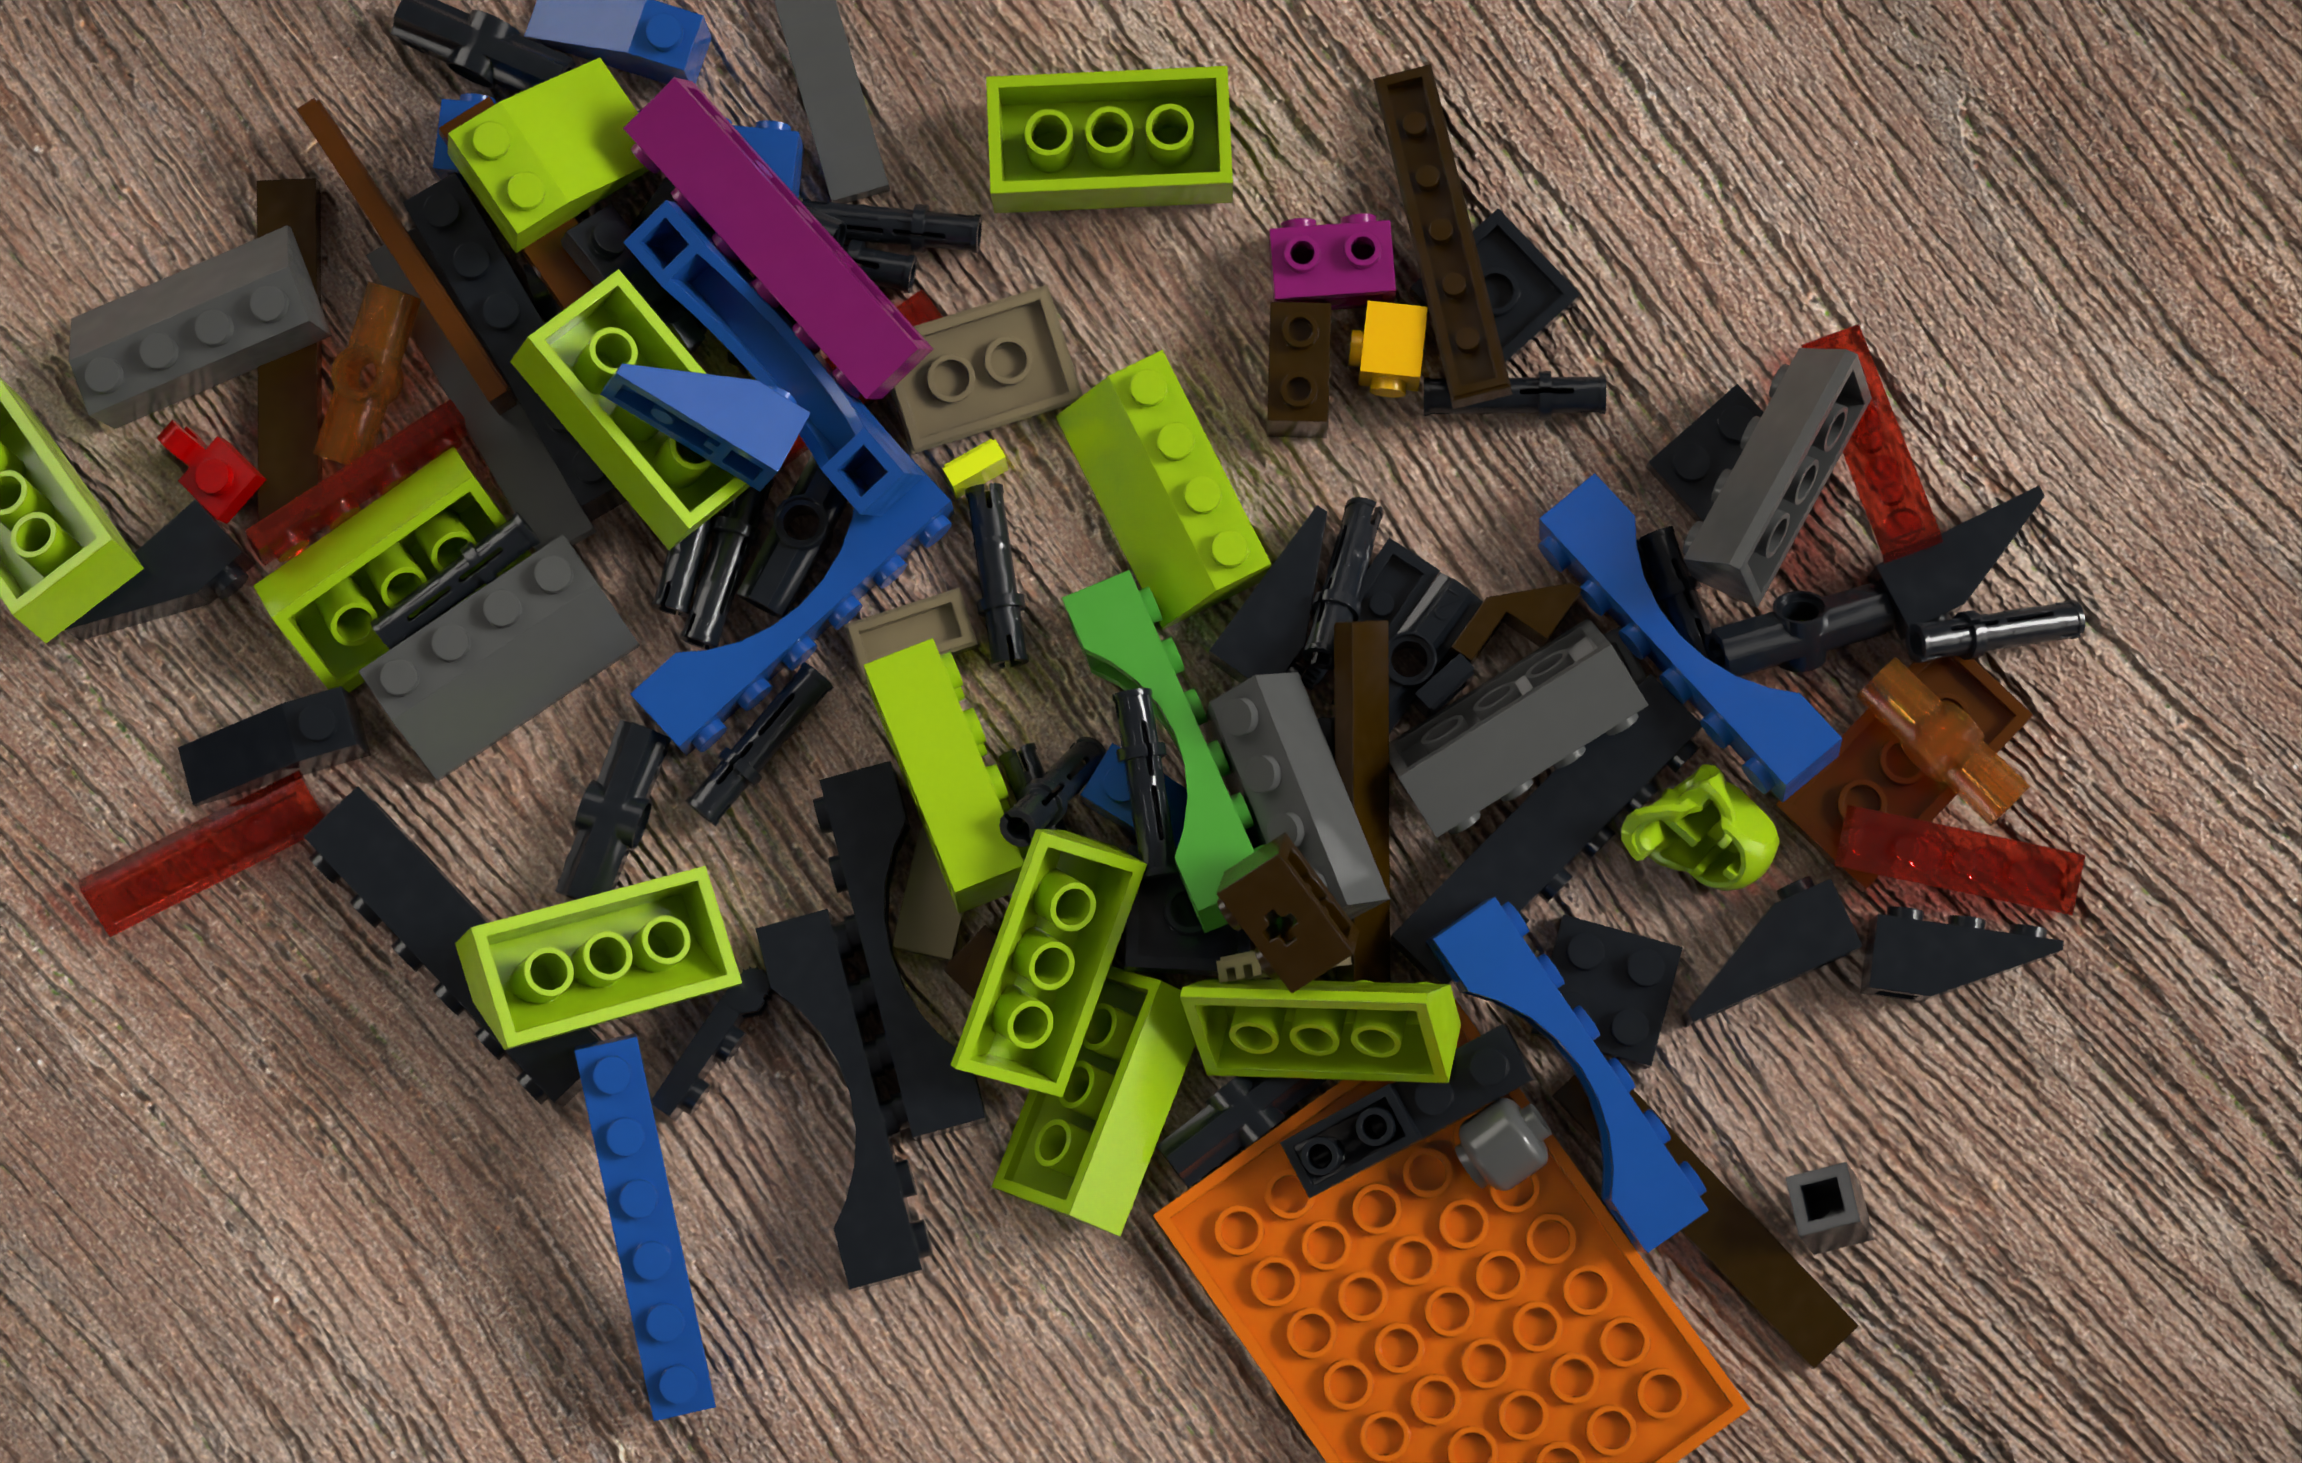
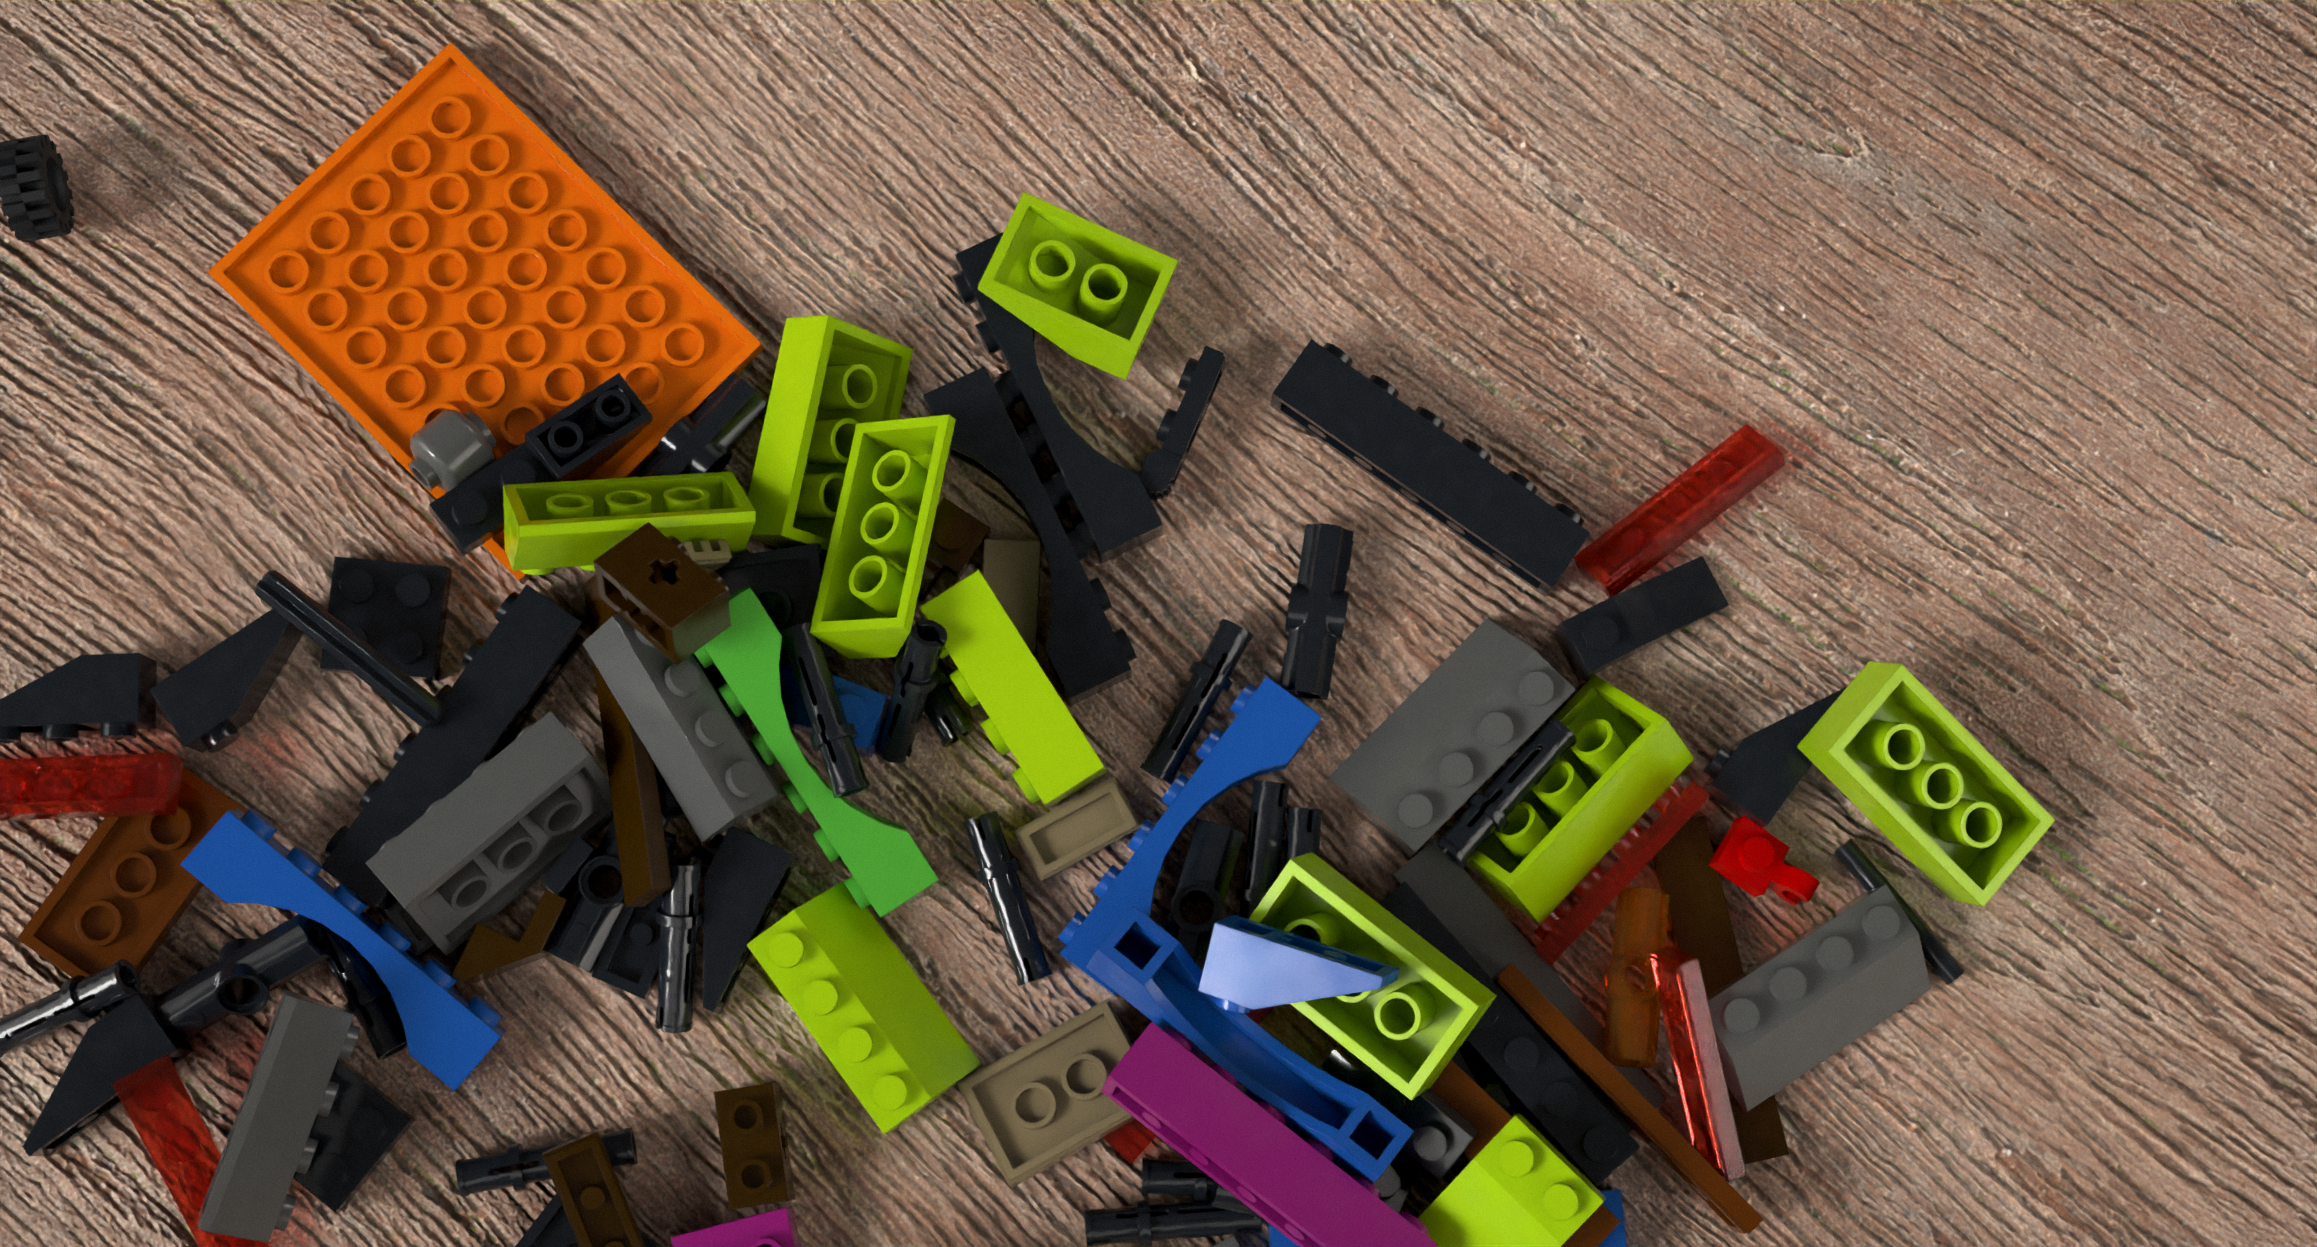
camera: 160 degrees right, 0 degrees up
lime slope [455,866,742,1050] -> none
blue arch [574,1033,716,1421] -> none
neon yellow tile [942,439,1009,499] -> none
yellow brick [1348,300,1428,398] -> none
blue arch [1426,897,1709,1253] -> none
dark brown tile [1552,1075,1859,1369] -> none
lime head [1621,764,1780,891] -> none
black brick [1785,1162,1874,1255] -> none
clear orange piece [1856,657,2030,826] -> none
none -> black axle [254,570,447,730]
none -> lime slope [978,191,1178,381]
none -> clear red tile [1650,946,1746,1182]
none -> black bar [1833,838,1965,985]

